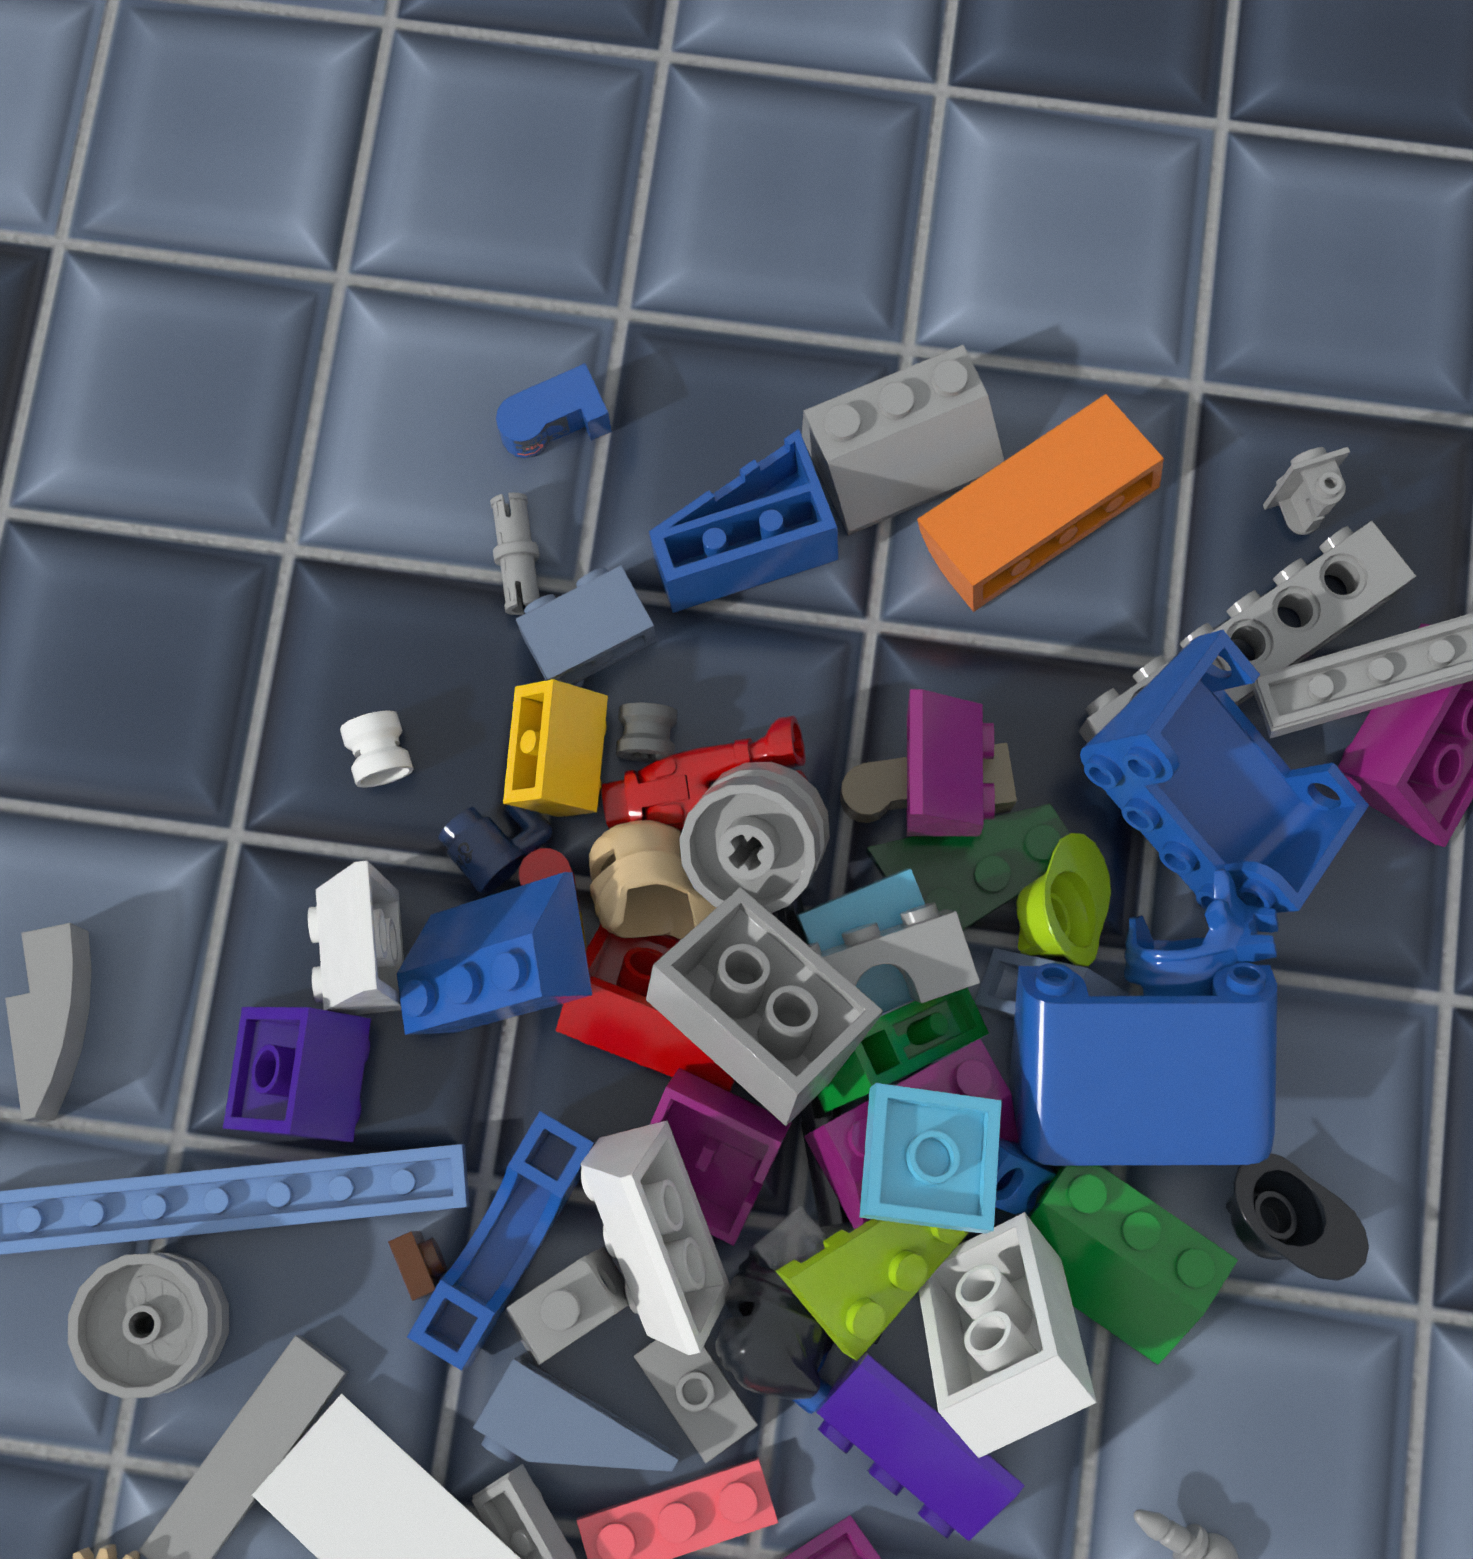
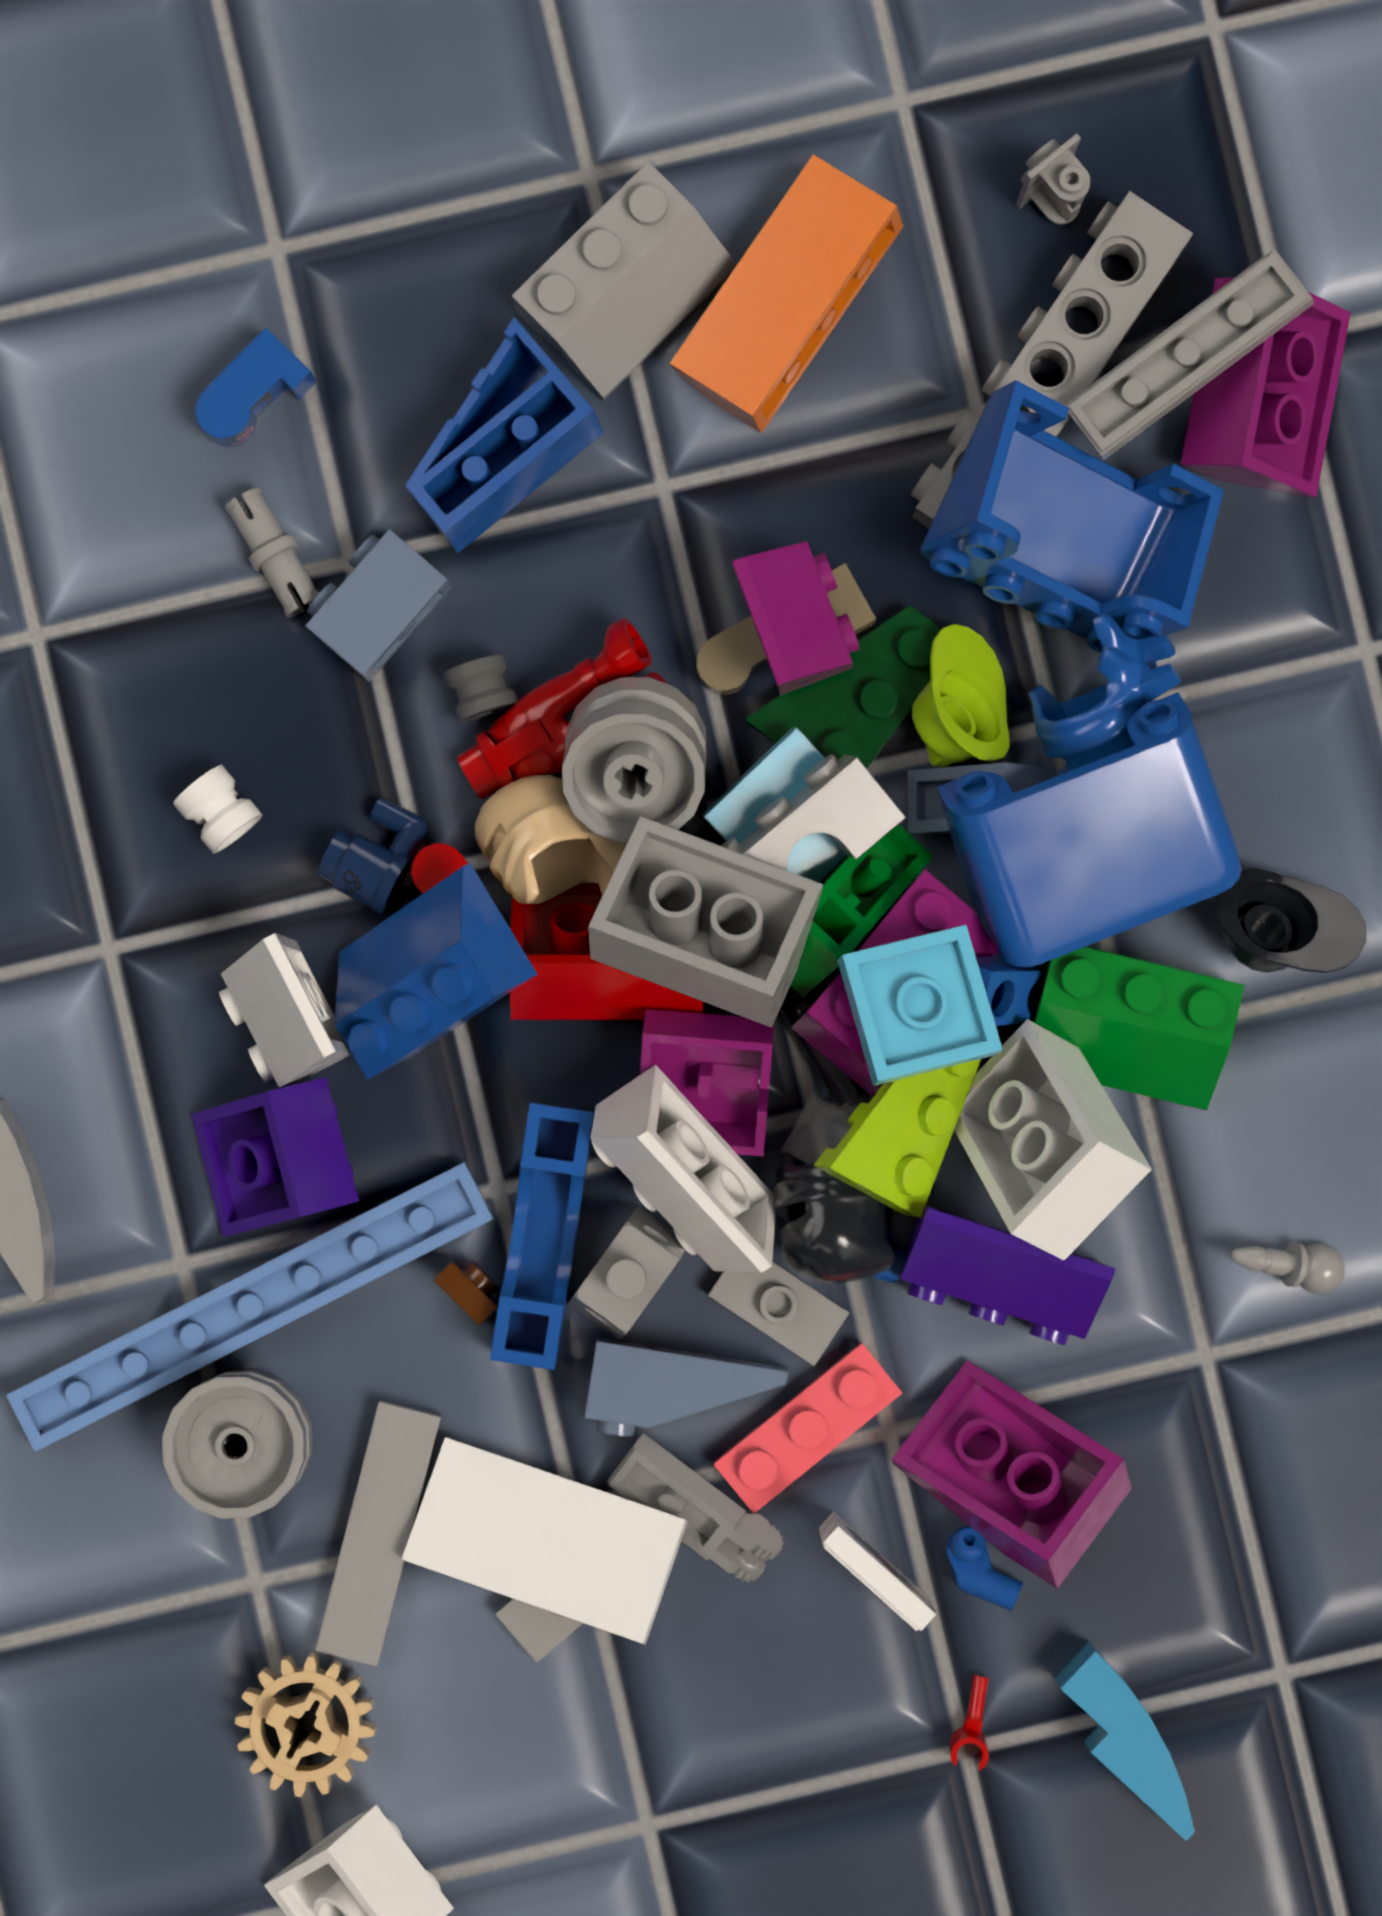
camera: 20 degrees left, 10 degrees up
yellow brick [503,679,608,817] -> none

